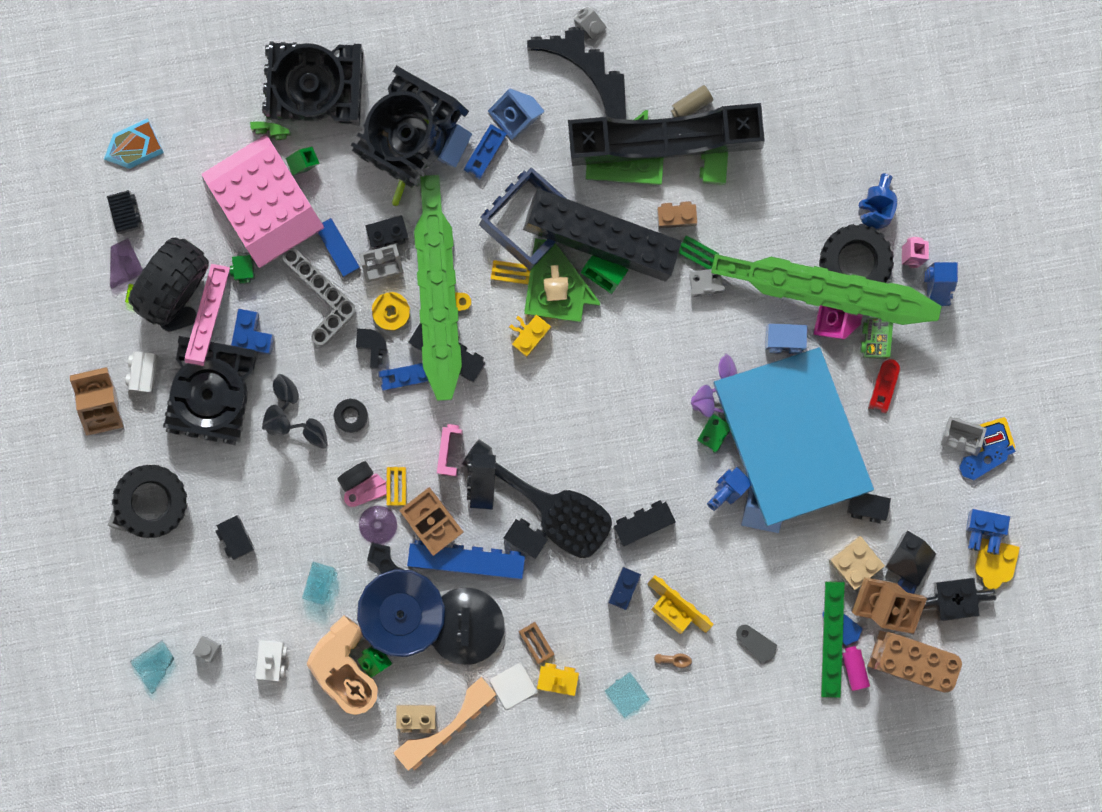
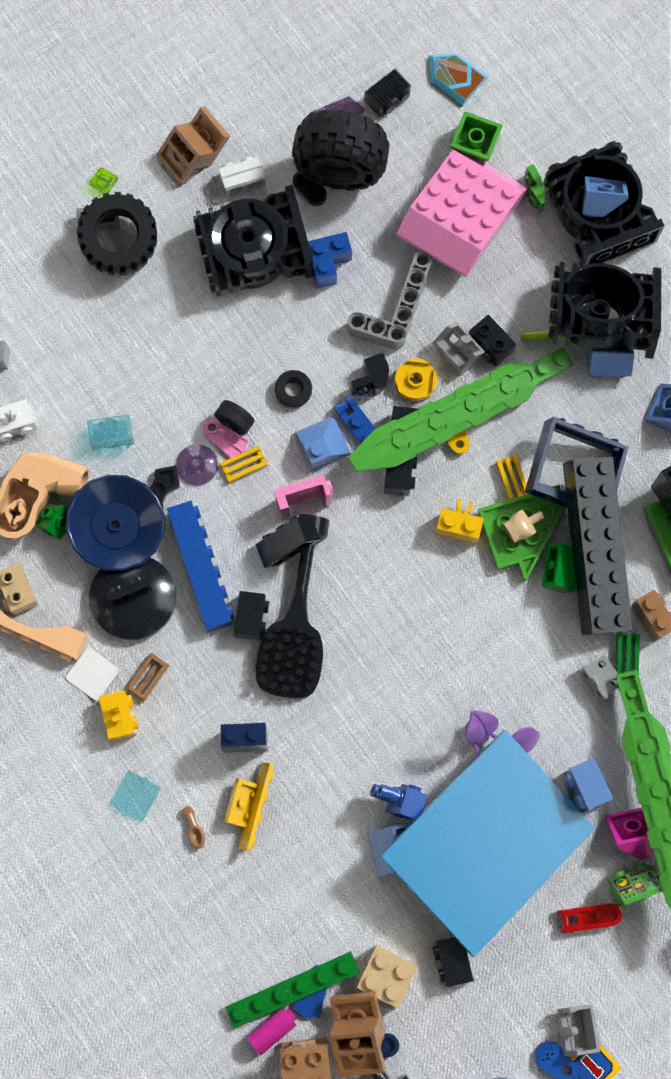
camera: 65 degrees right, 10 degrees down
bright pink plate [185,264,230,366] -> none
black brick [215,515,255,560] -> none
green brick [230,255,255,284] -> none
black plant [262,374,328,449] -> none
green brick [285,146,320,176] -> none
blue tile [318,218,360,277] -> none
medium nougat bracket [399,487,464,556] -> none
blue plate [464,124,507,180] -> none
black brick [614,500,676,547] -> none
green piece [697,414,730,454] -> none
dark grey piece [736,625,777,663] -> none
black slope [885,530,936,586] -> none
none -> clear neon green tile [89,167,118,193]
none -> medium blue slope [295,416,351,470]
none -> bright green slope [450,111,503,161]
none -> medium blue slope [582,176,628,218]

